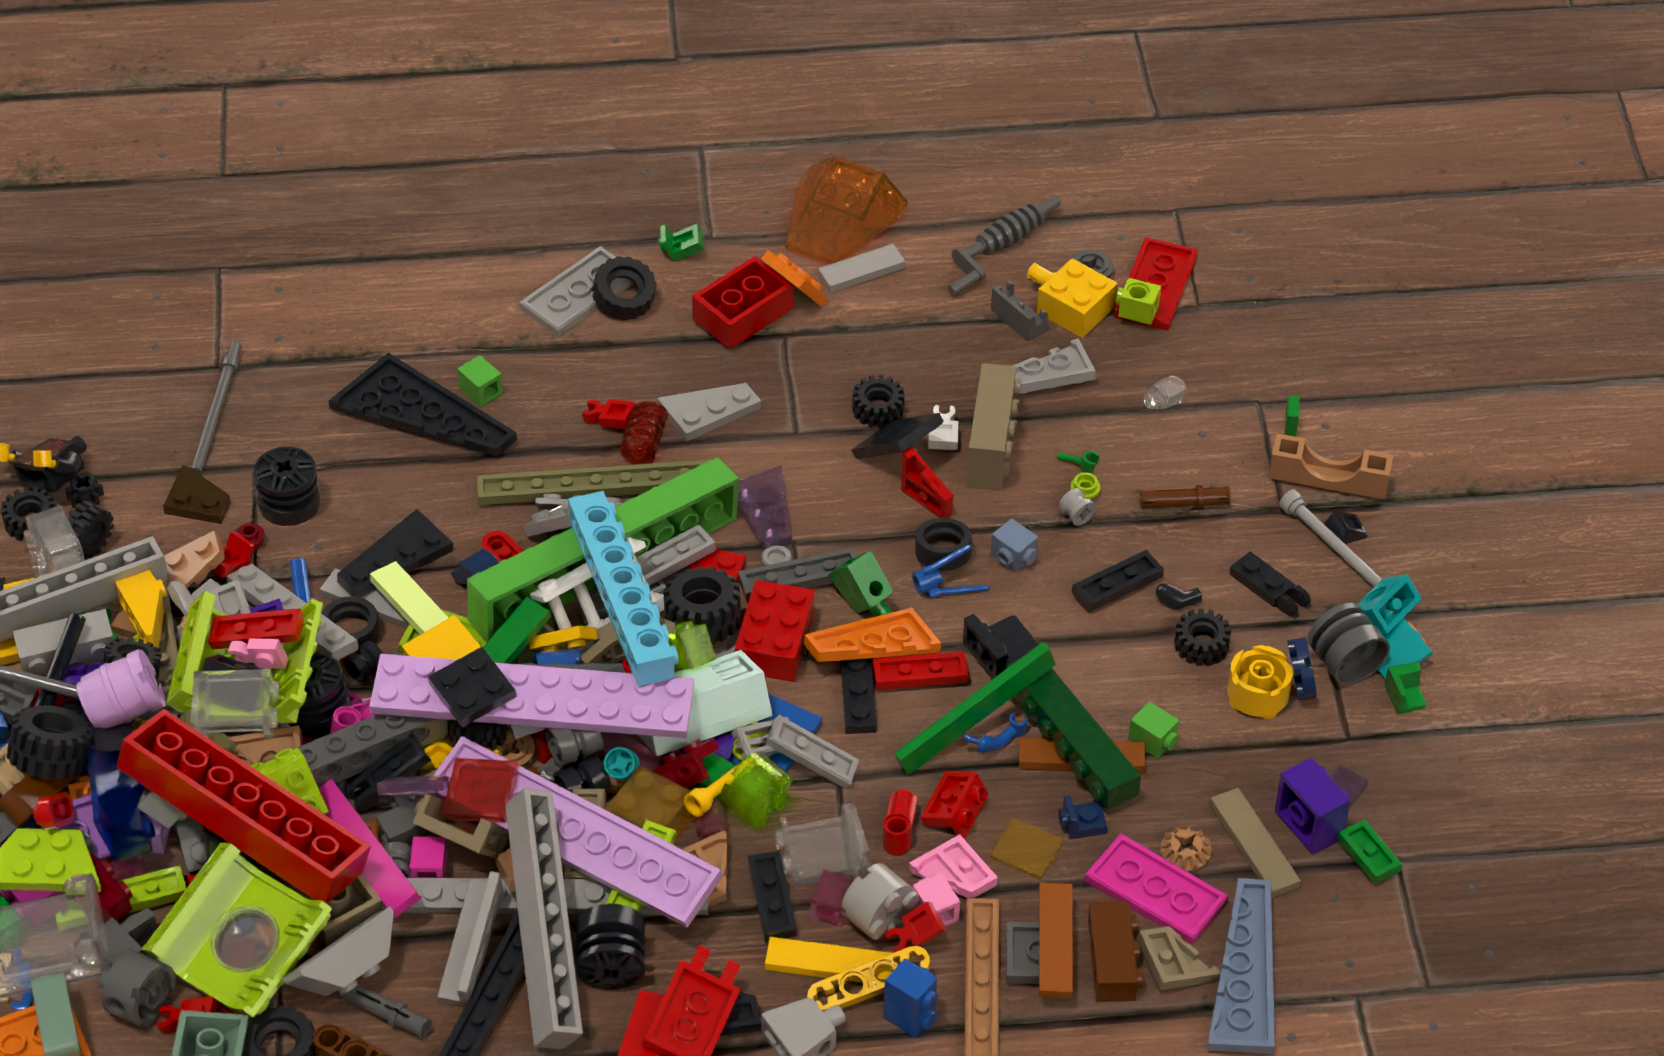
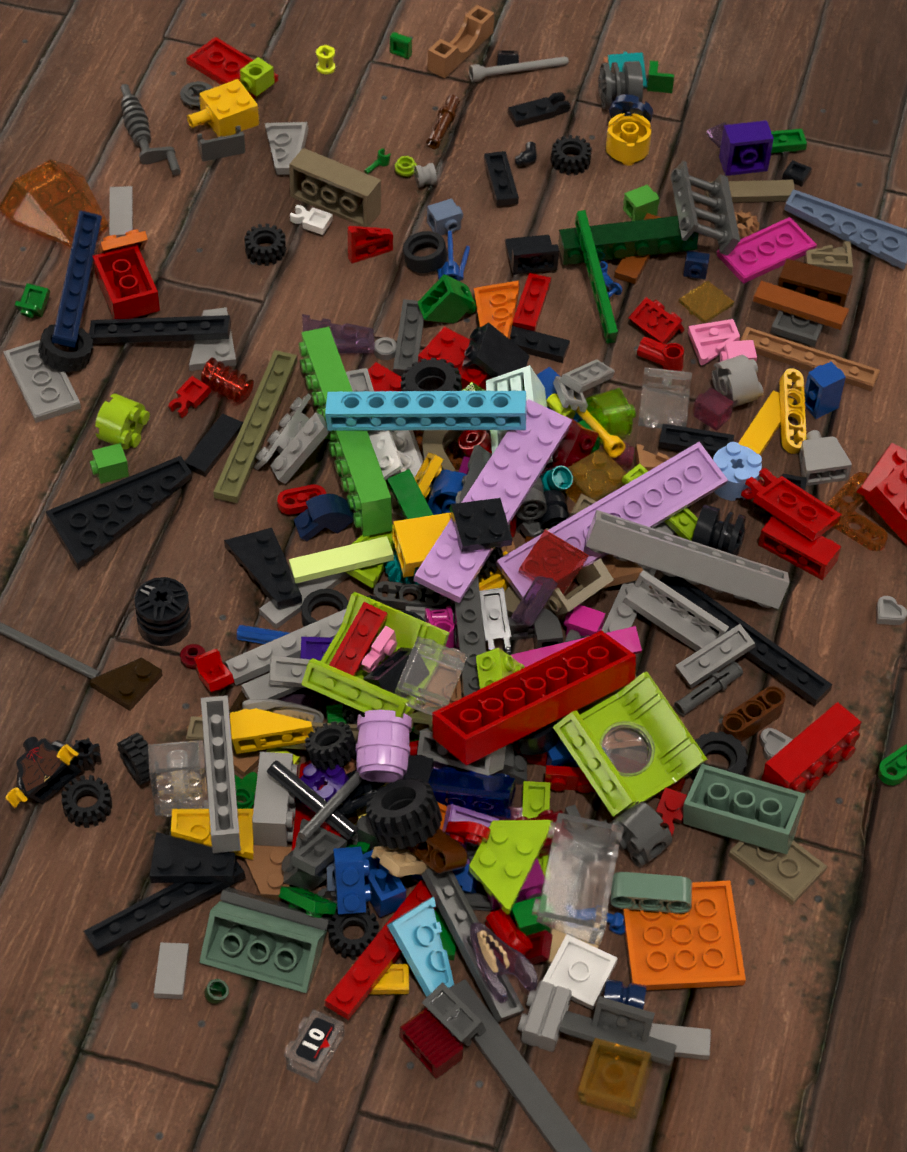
camera: 70 degrees left, 5 degrees up
medium nougat wing [164,531,225,602] -> none
light grey wedge [282,907,394,996] -> none
black tile [852,413,944,459] -> none
red plate [885,901,947,953] -> none
clear arm [1143,375,1187,410] -> none
teal brick [1357,574,1422,635] -> none
none -> dark blue tile [51,210,102,348]
none -> black plate [89,315,231,344]
none -> lime brick [95,393,150,449]
none -> black tile [185,413,243,477]
none -> neon yellow bush [316,45,335,74]
none -> black panel [462,323,530,378]
none -> dark grey fence [670,161,740,256]
none -> light grey plate [676,624,755,688]
none -> light blue brick [713,442,762,501]
none -> black tile [782,160,812,187]

